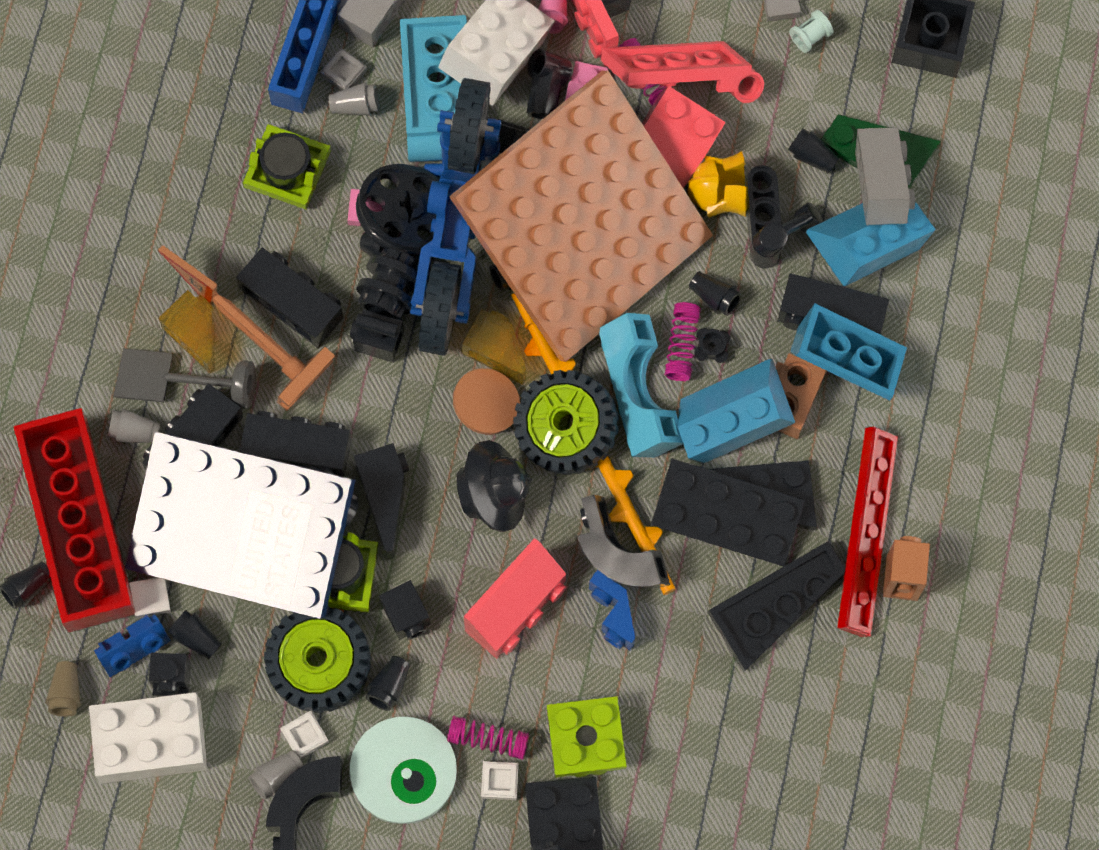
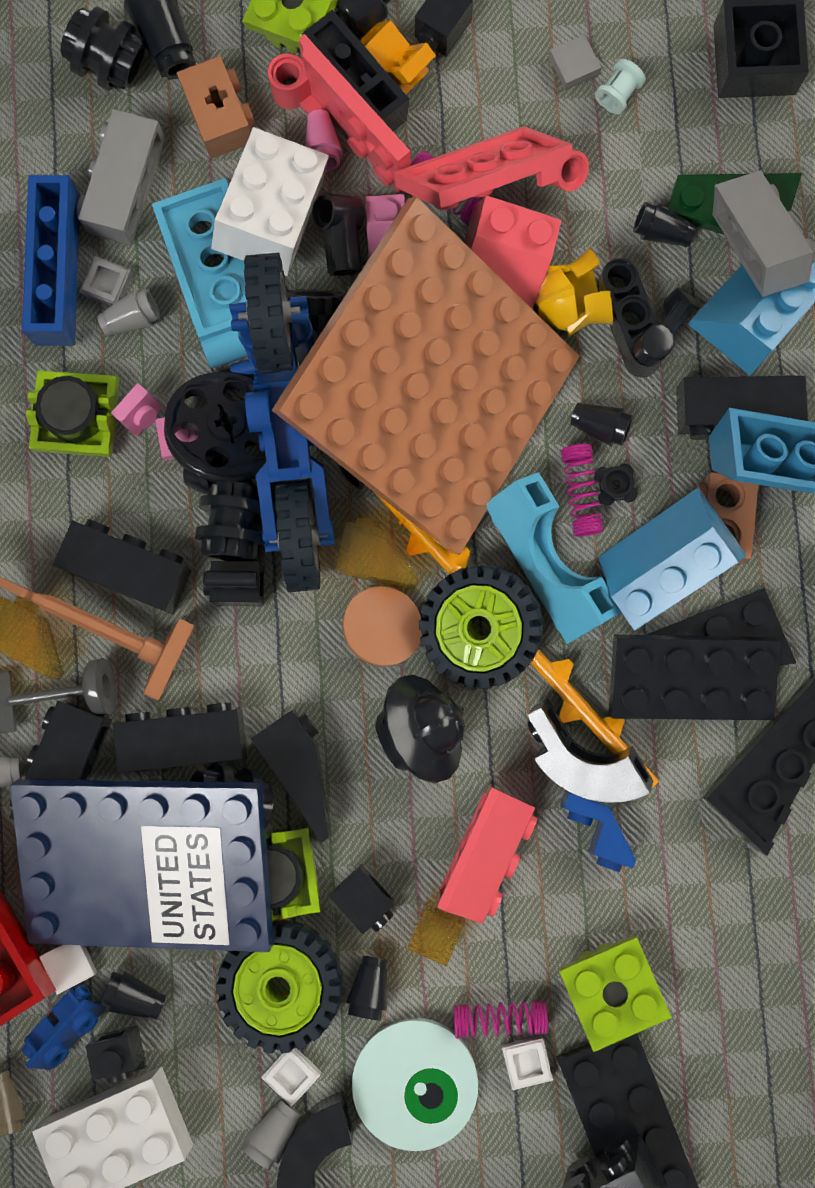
camera: 10 degrees left, 10 degrees up
none -> bright pink plate [111,383,163,437]
none -> clear yellow brick [407,903,463,967]

